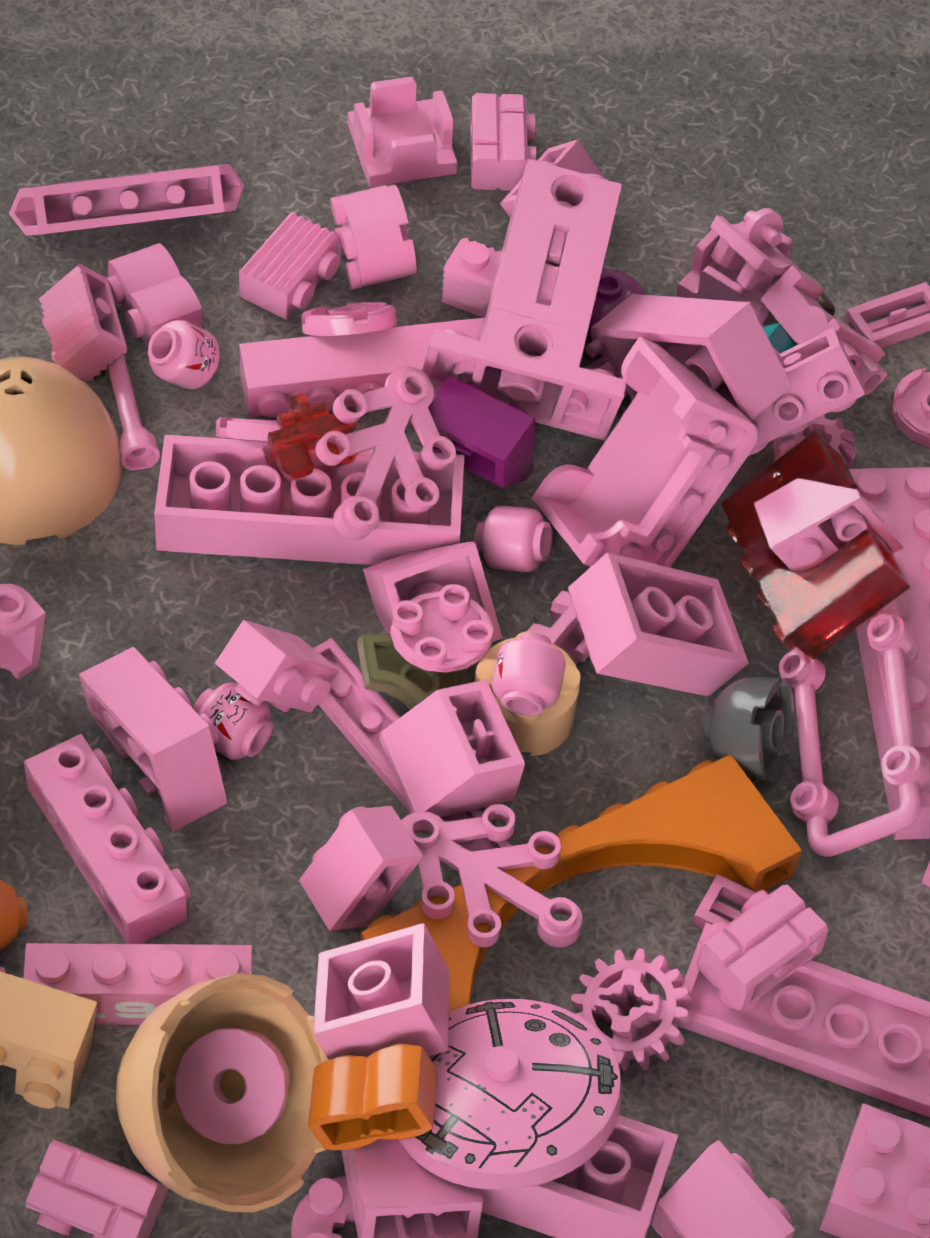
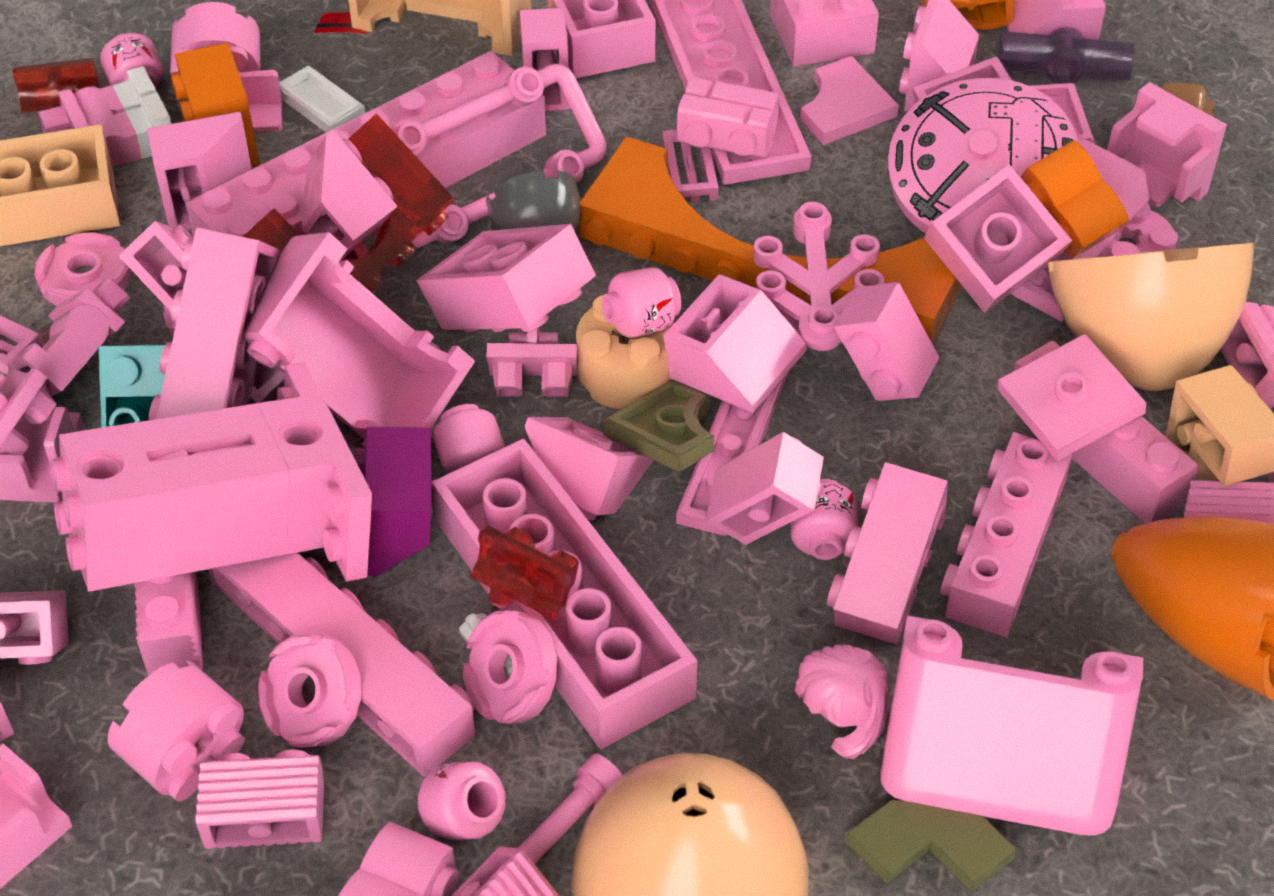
camera: 120 degrees left, 5 degrees down
bright pink plant [316,366,456,540] -> none
bright pink dish [390,584,494,673] -> none
bright pink gear [571,948,693,1072] -> none
none -> bright pink hair [795,645,889,759]
none -> bright pink tile [800,56,899,145]
none -> bright pink plate [998,334,1146,461]

